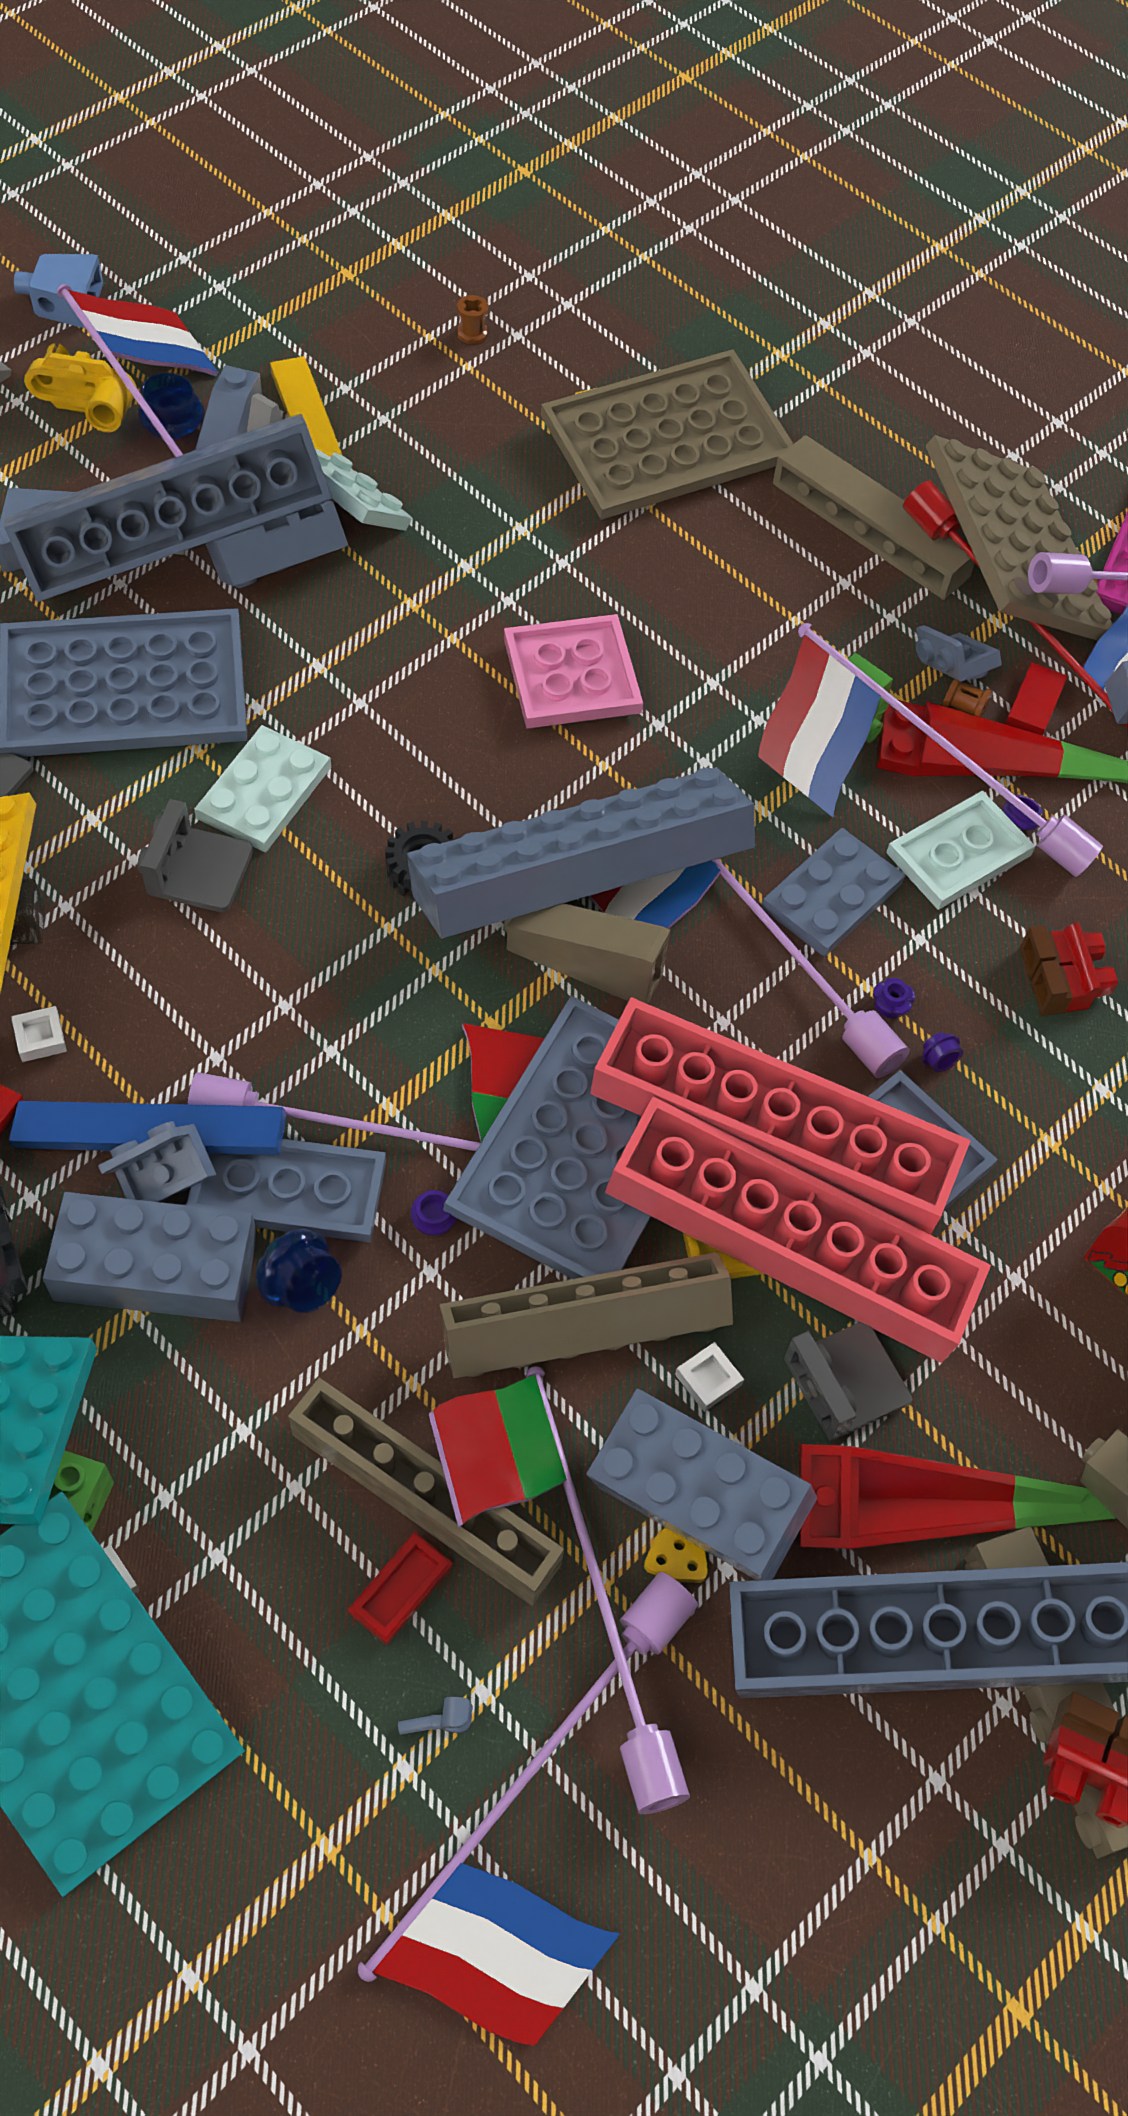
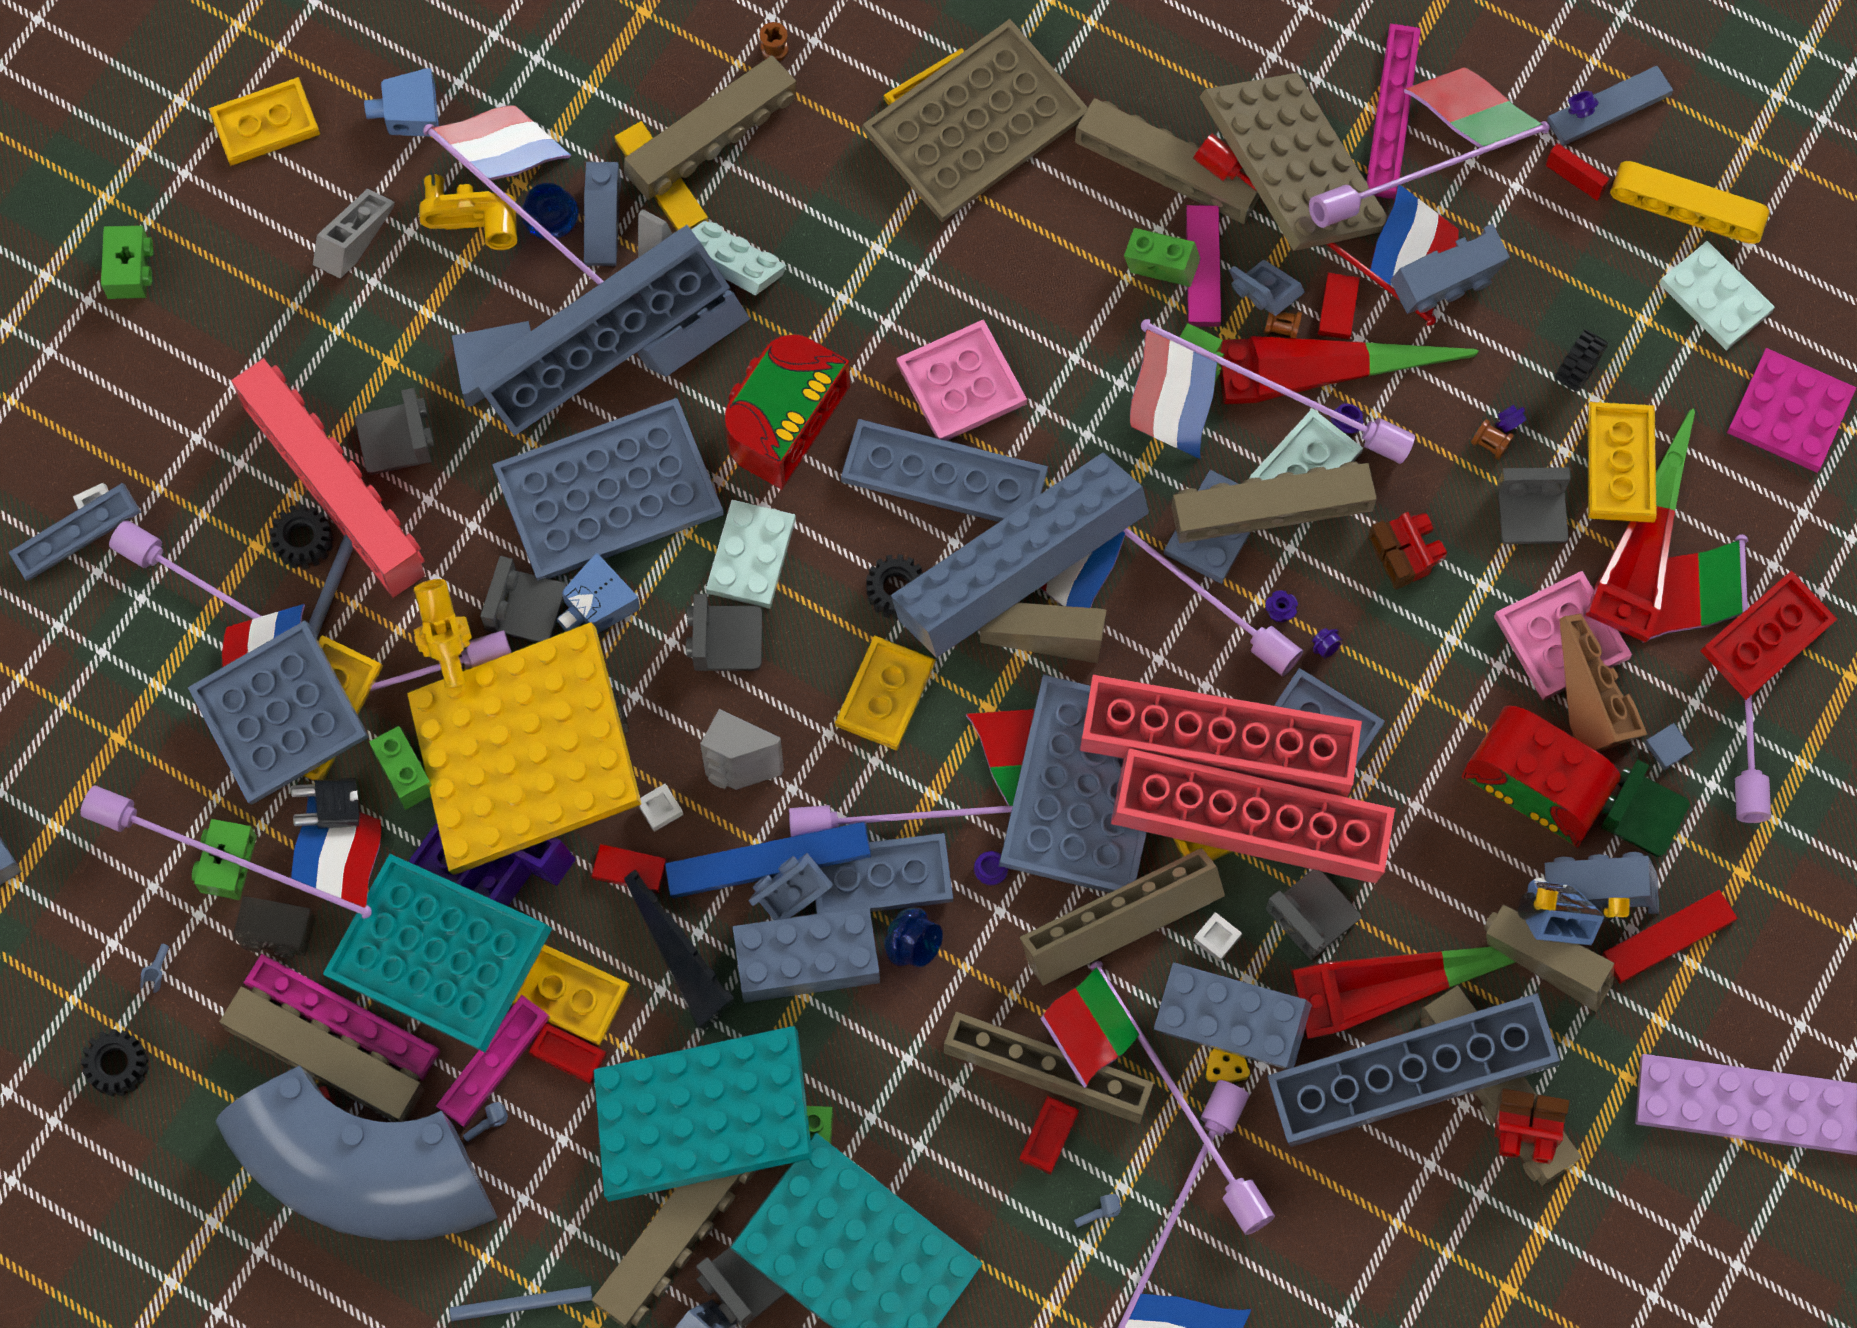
camera: 10 degrees left, 10 degrees up
none -> medium blue torso [556,553,640,634]
none -> dark tan brick [624,55,796,200]
none -> light grey slope [700,709,784,790]
none -> brick [725,335,850,490]
none -> yellow tile [835,635,936,751]
none -> sand blue plate [841,419,1048,522]
none -> bright green brick [1124,228,1201,287]
none -> dark tan brick [1171,462,1377,543]
none -> dark pink tile [1186,205,1221,327]

